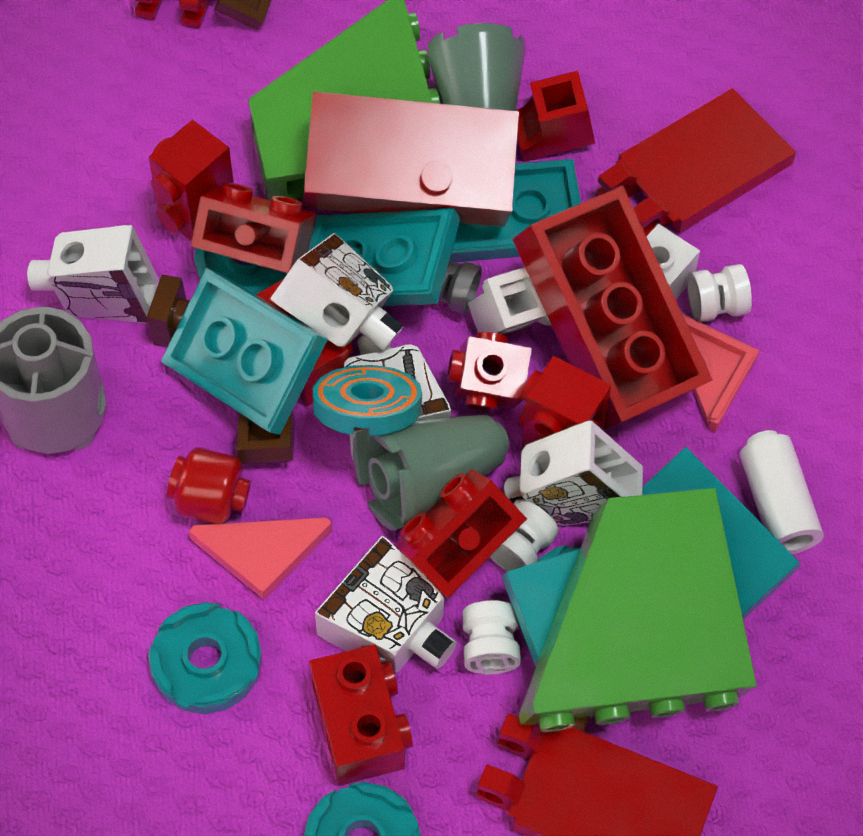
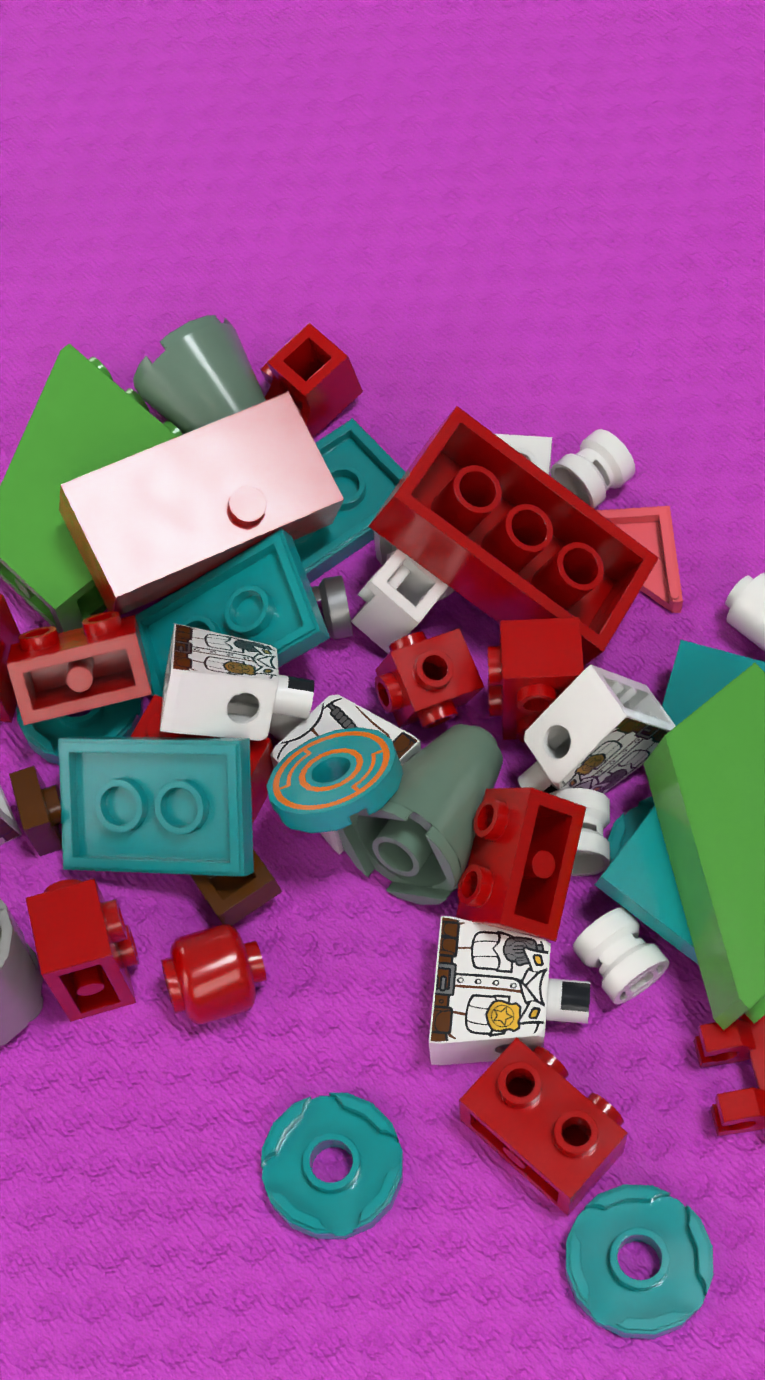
camera: 25 degrees left, 0 degrees up
coral tile [189,517,333,600] -> none
red tile [595,88,796,236] -> none
none -> red brick [26,878,139,1022]

